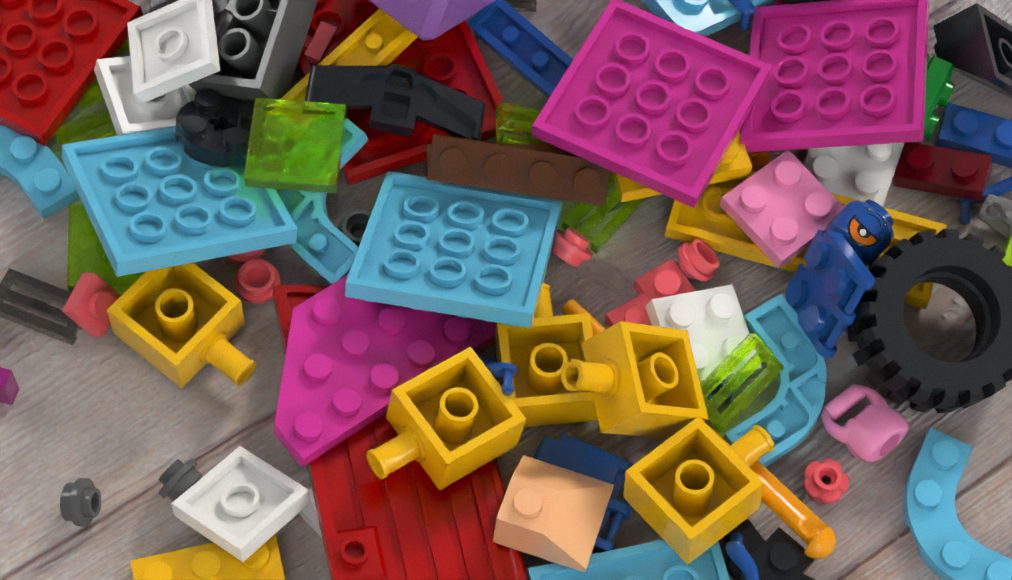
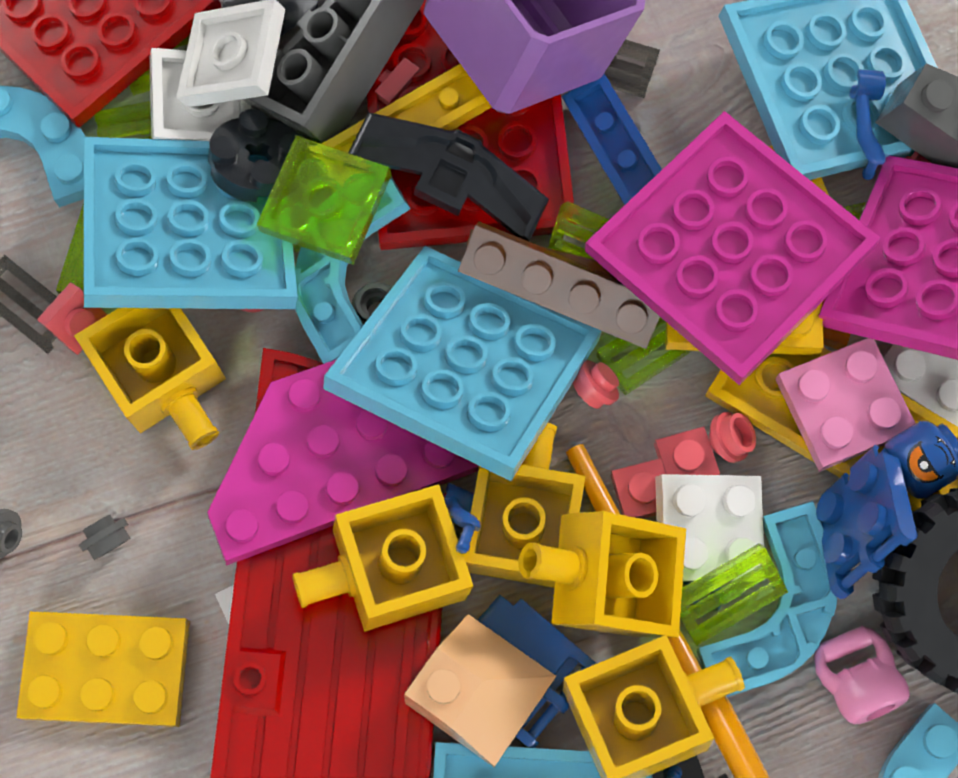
camera: 25 degrees right, 10 degrees up
white plate [171,446,311,562] -> none
coral plate [234,259,281,304] -> none
coral plate [803,459,849,504] -> none

